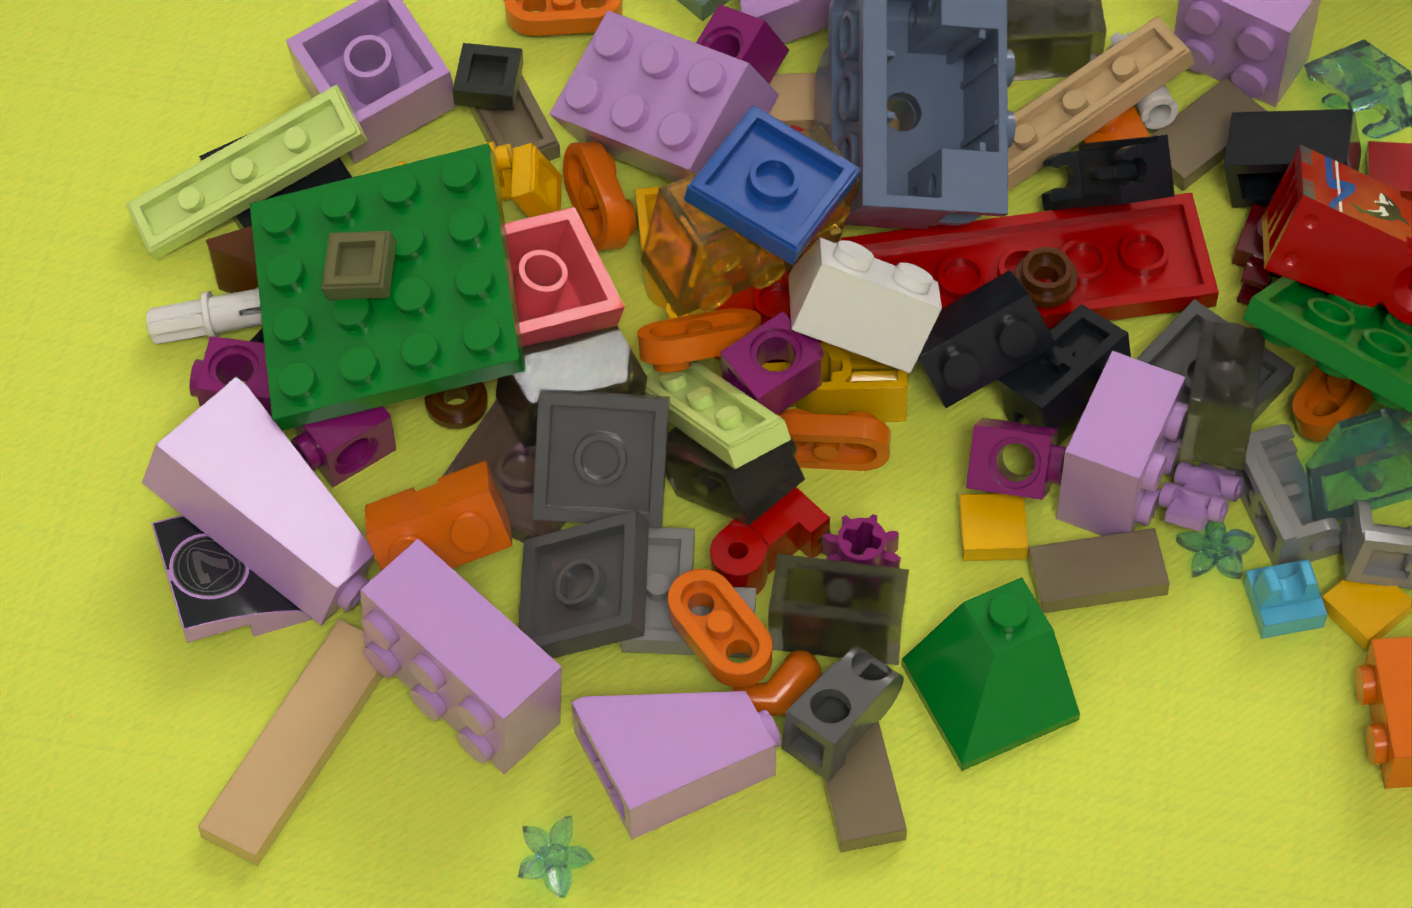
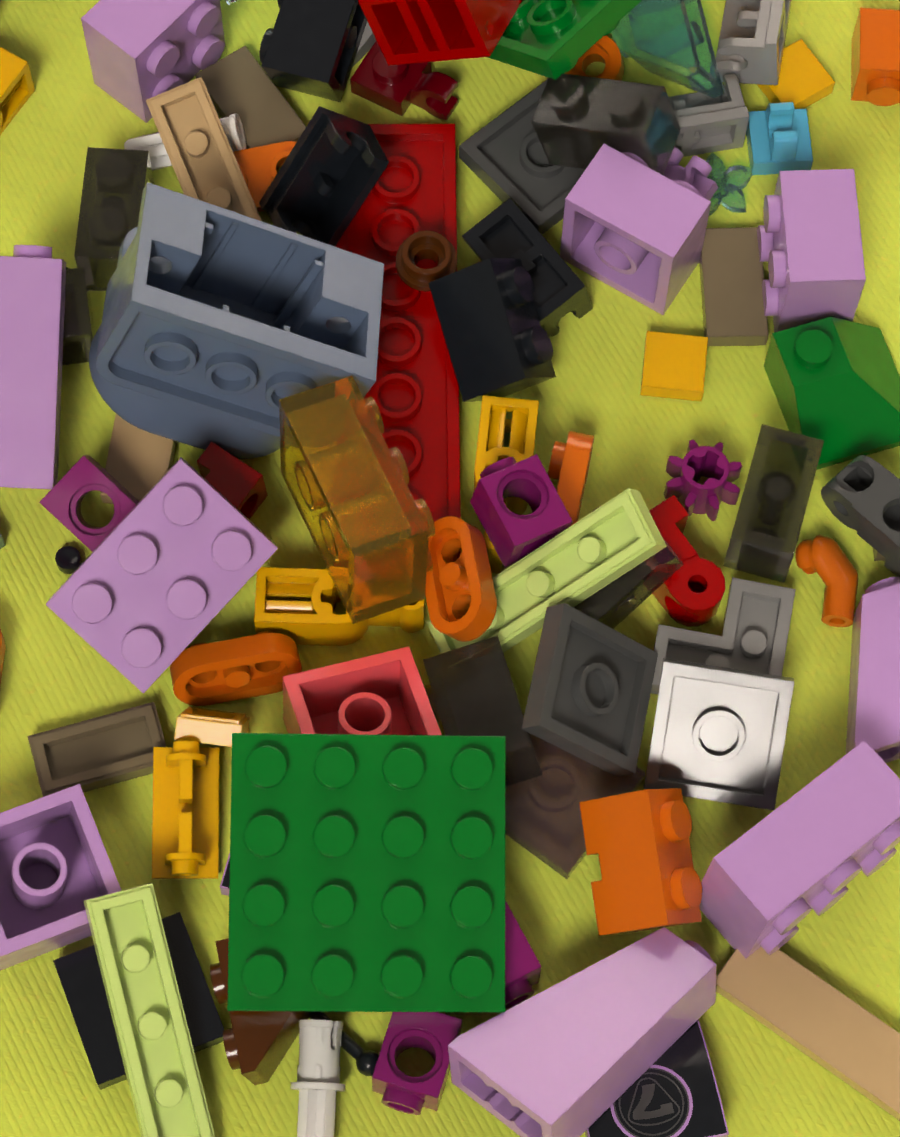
camera: 85 degrees left, 10 degrees up
olive tile [321,231,397,300] -> none
pearl dark grey plate [453,43,524,111] -> none
orange plate [668,569,772,687] -> none
blue tile [684,105,861,265] -> none
white slope [788,238,942,374] -> none
magenta brick [966,418,1066,500] -> none
none -> lavender brick [757,169,866,332]

